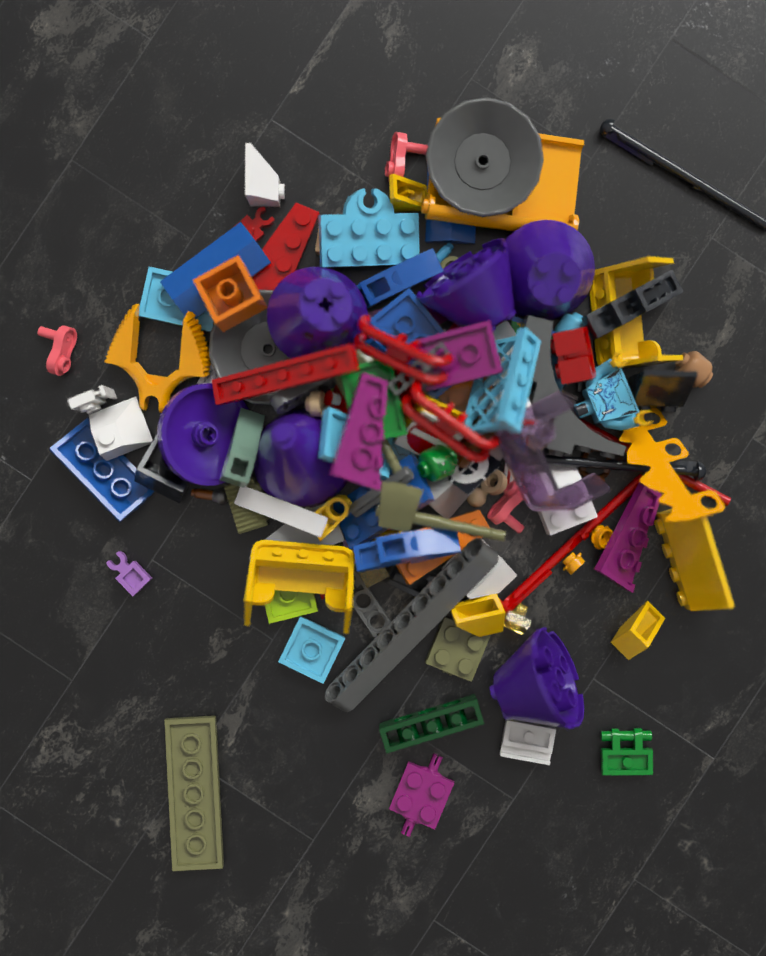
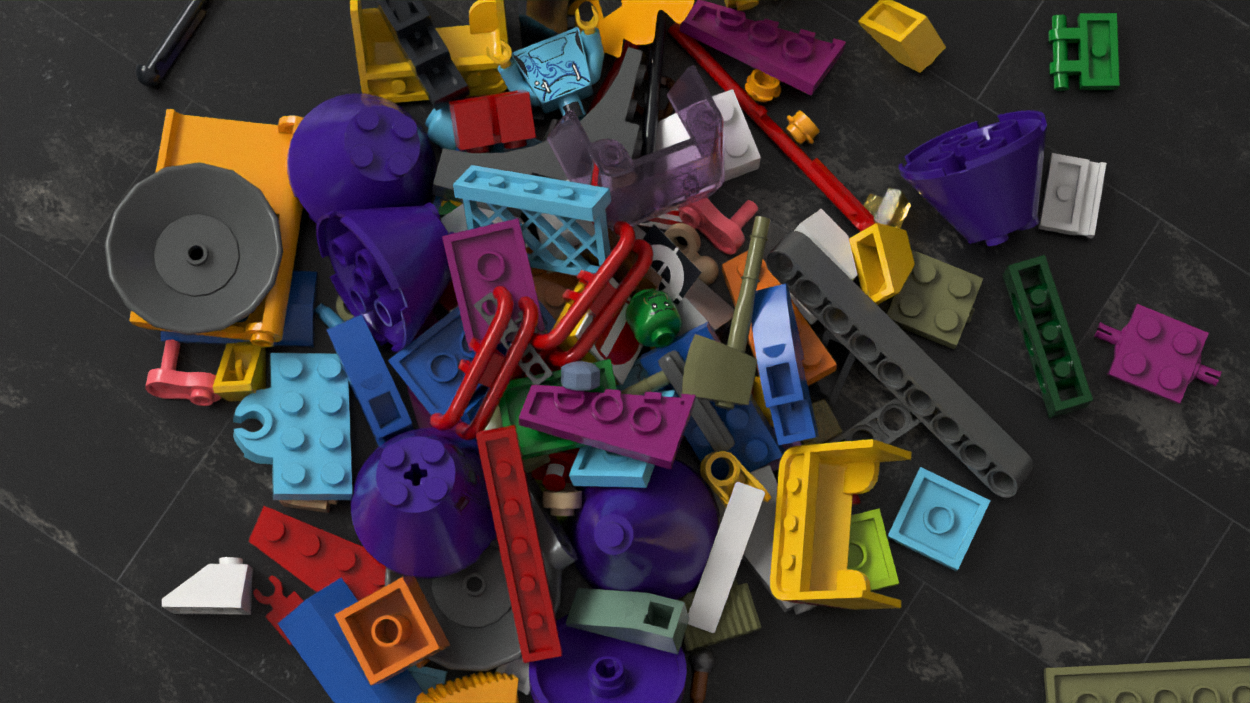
camera: 90 degrees left, 10 degrees down
none -> sand blue tile [561,361,600,391]

